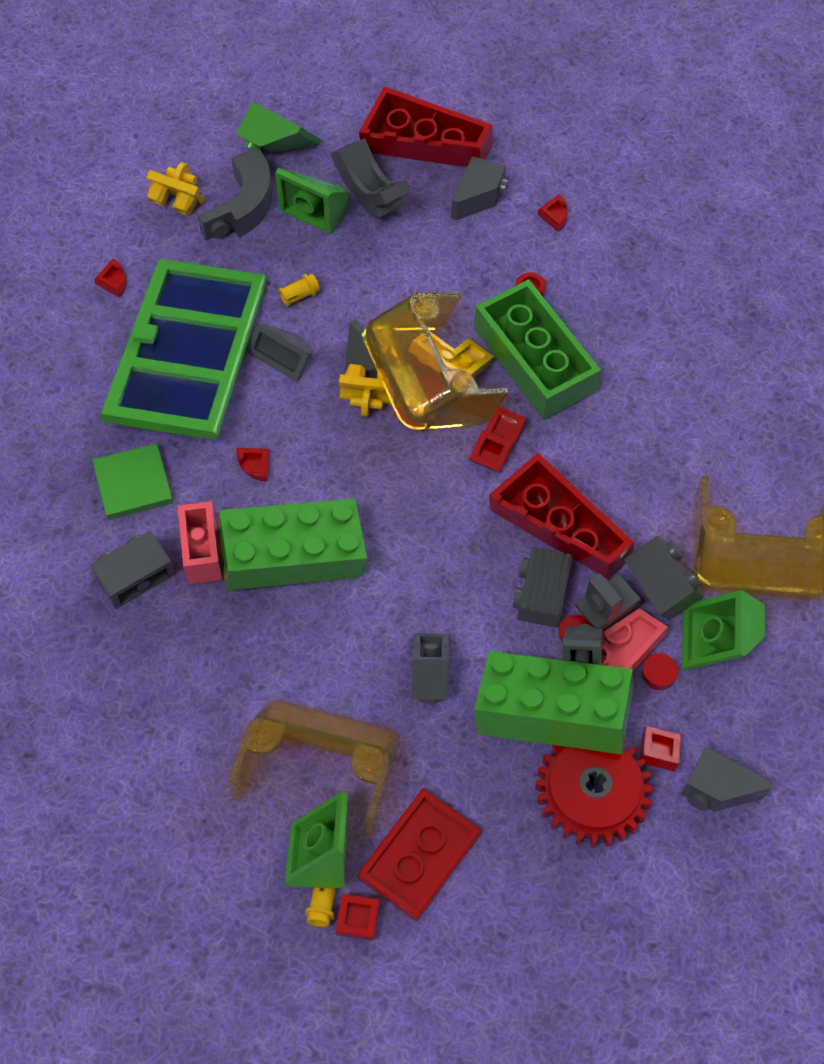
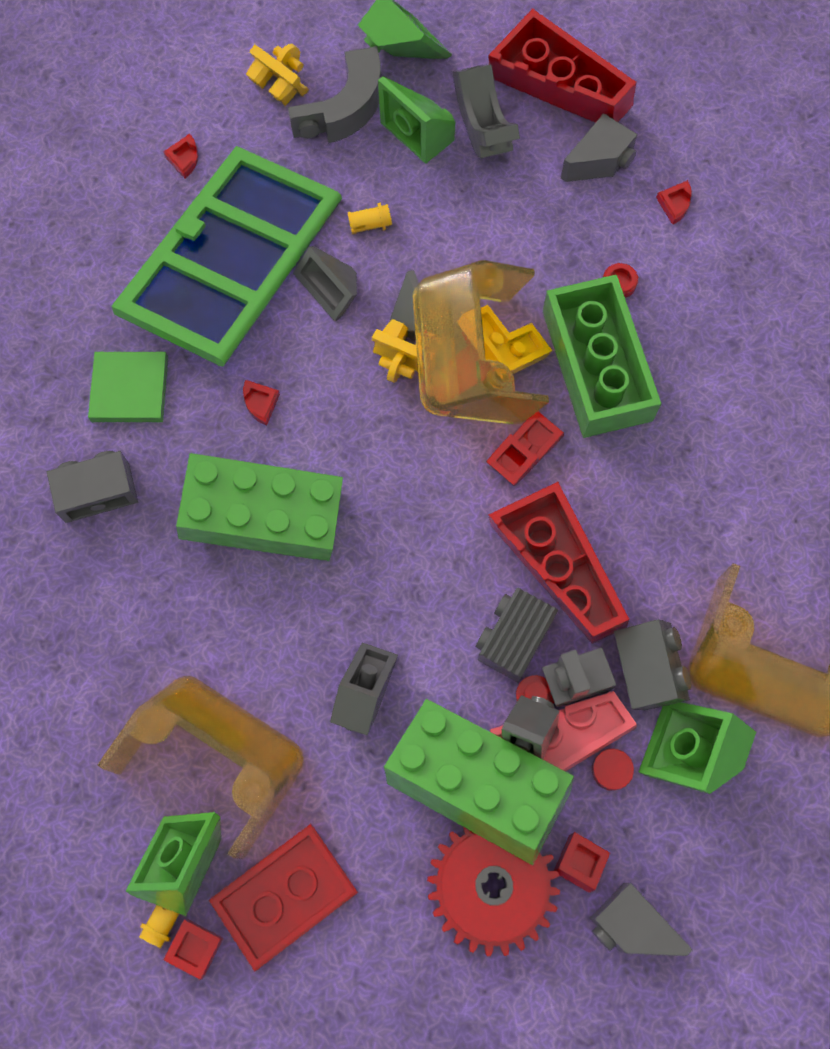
camera: 20 degrees right, 10 degrees up
coral brick [178,501,223,585] -> none

